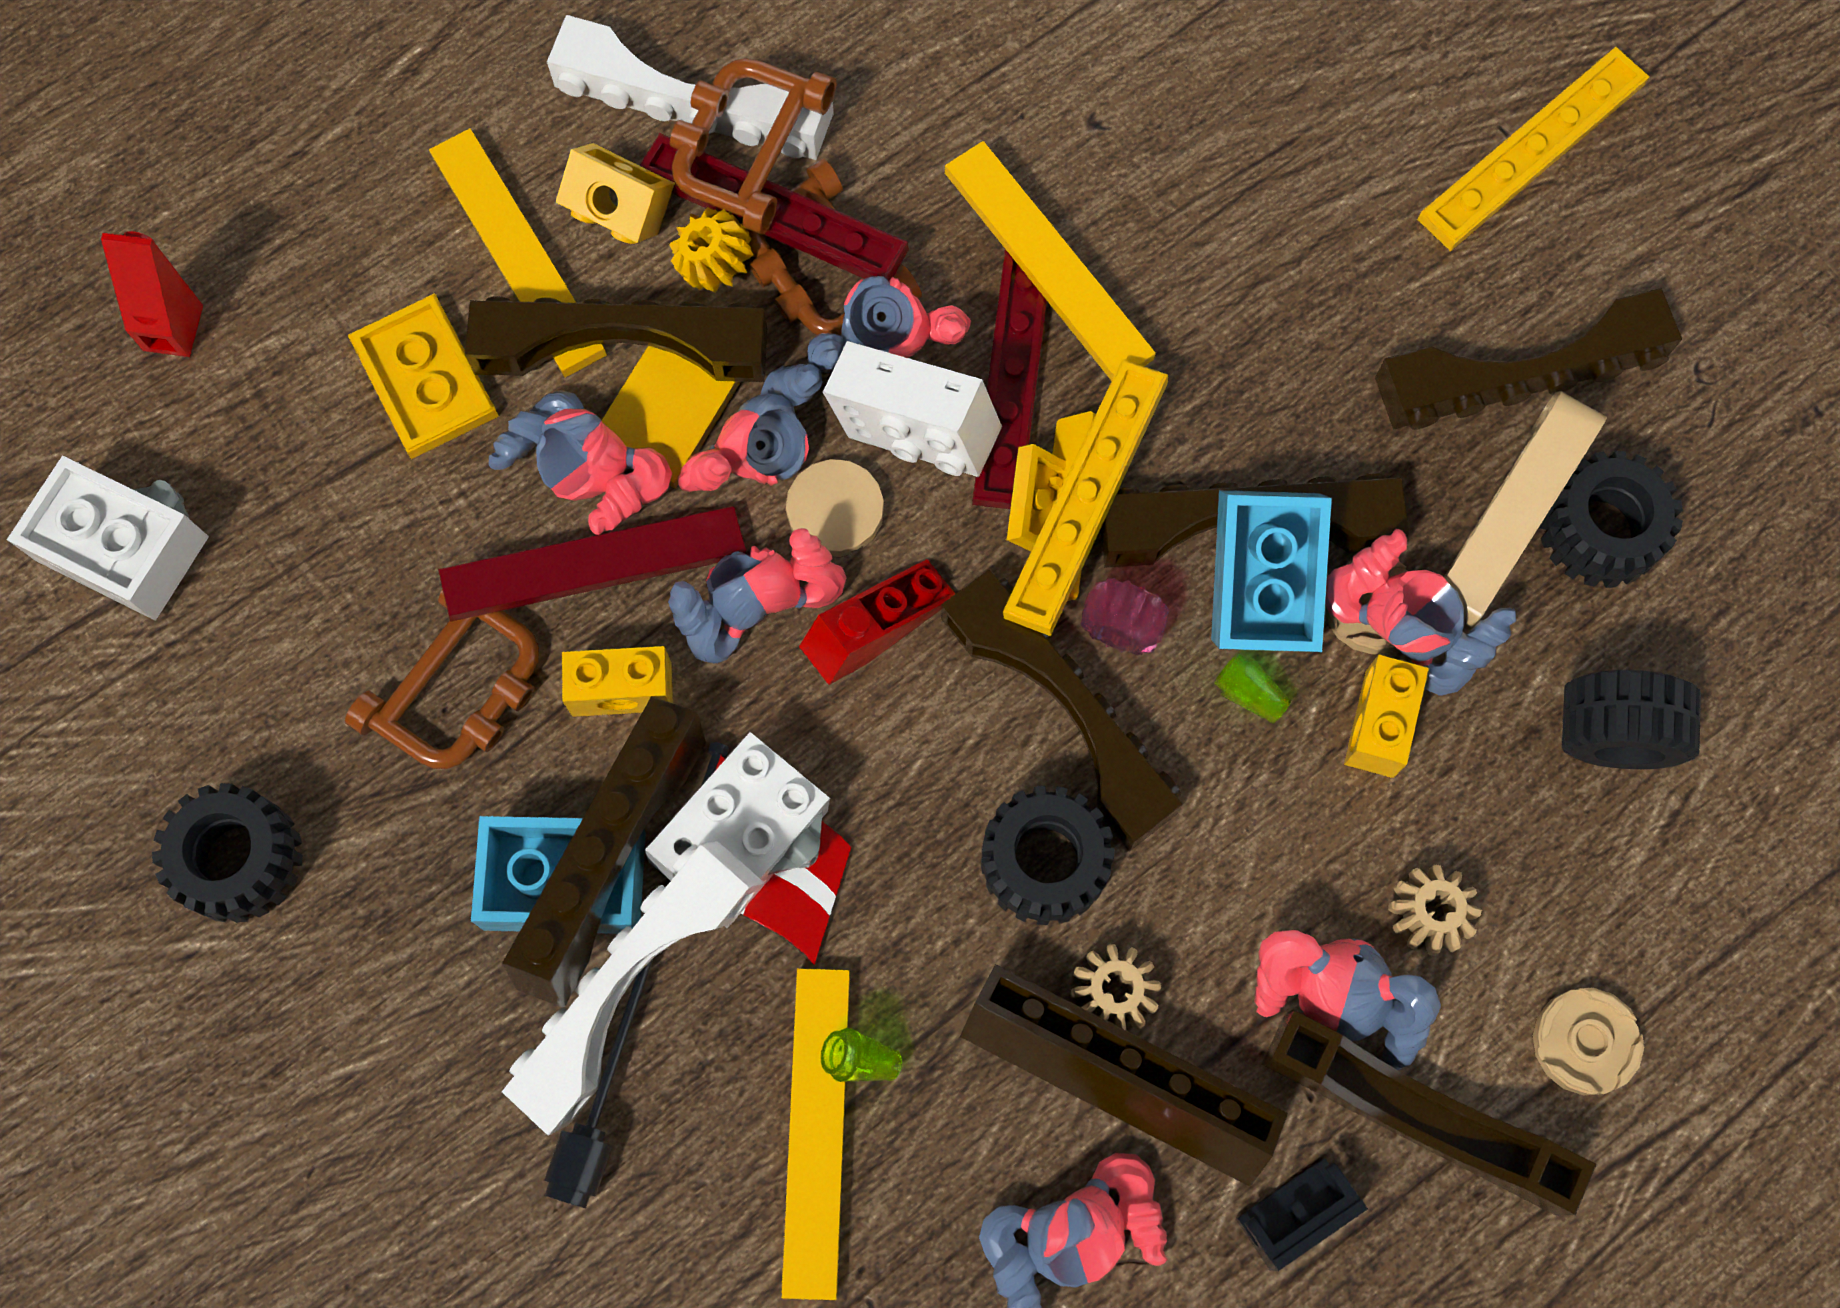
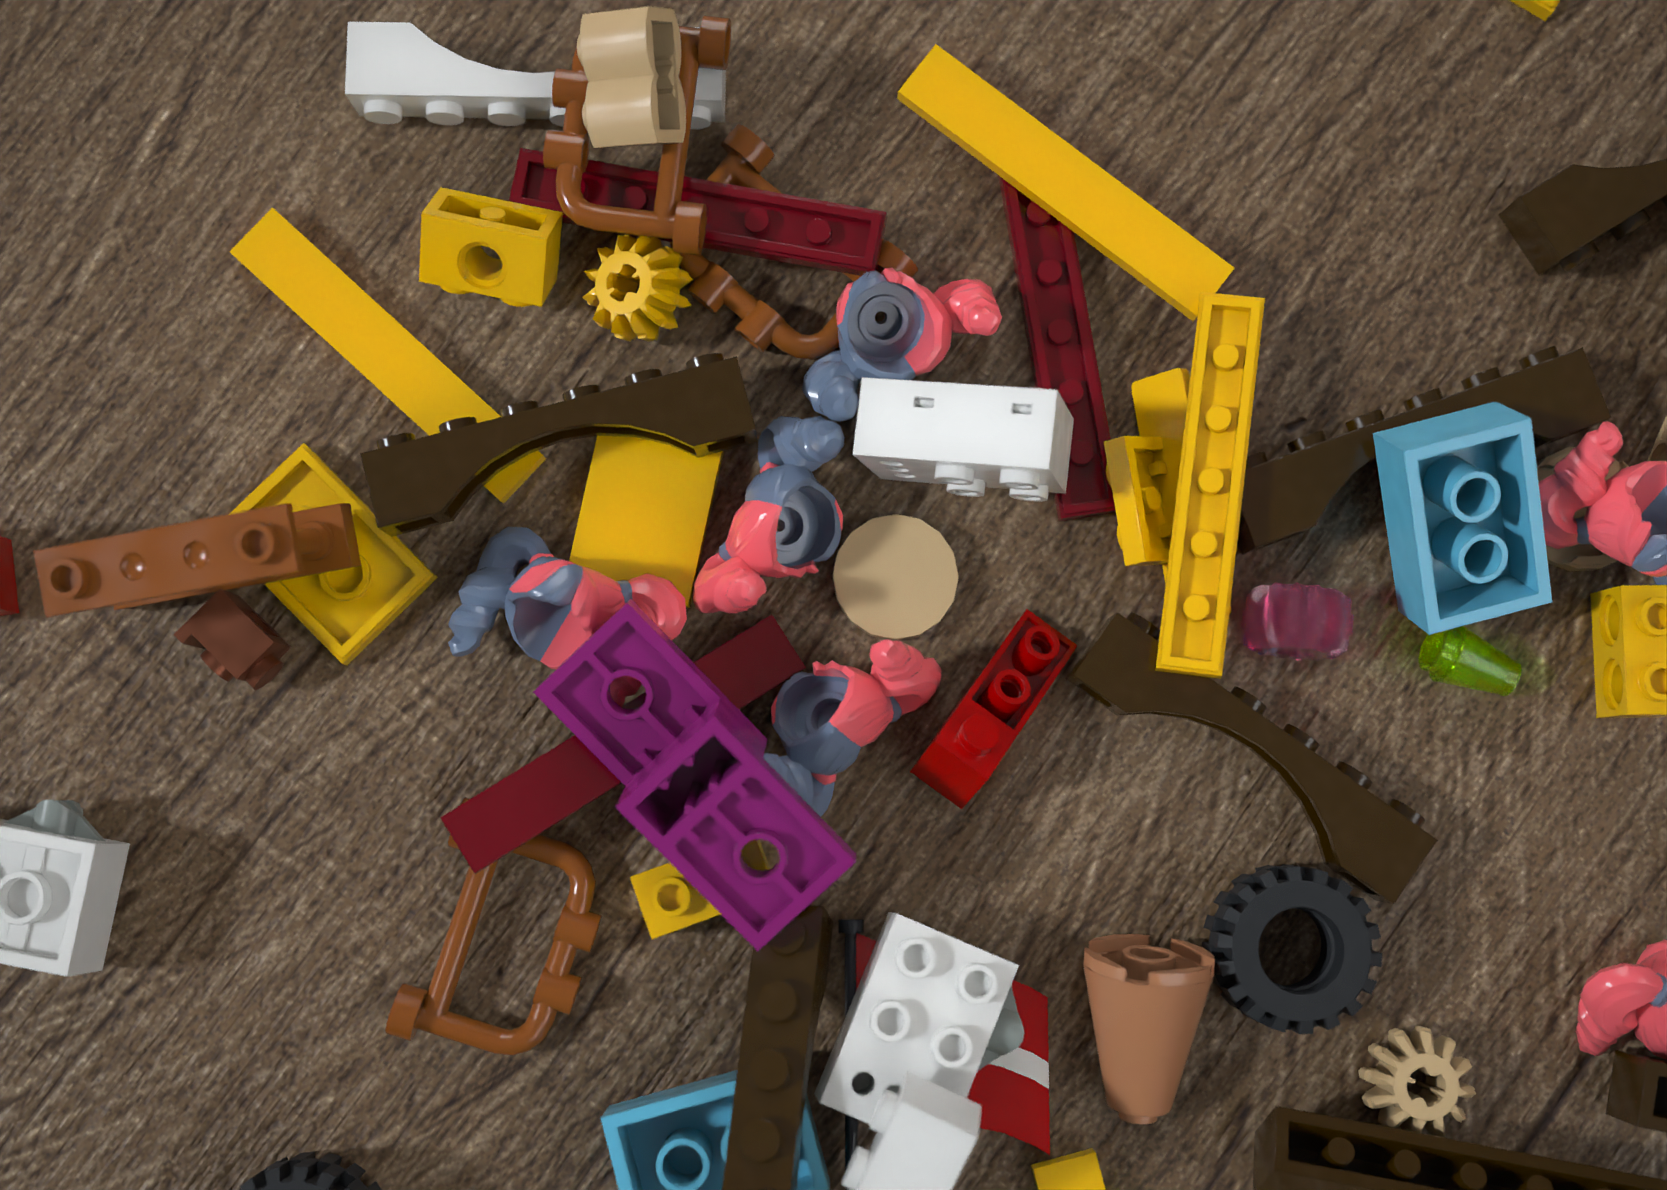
camera: 20 degrees left, 10 degrees up
none -> dark orange fence [34,503,361,617]
none -> copper brick [173,589,291,690]
none -> magenta bracket [533,599,856,951]
none -> tan brick [577,6,686,148]
none -> nougat cone [1083,934,1215,1124]

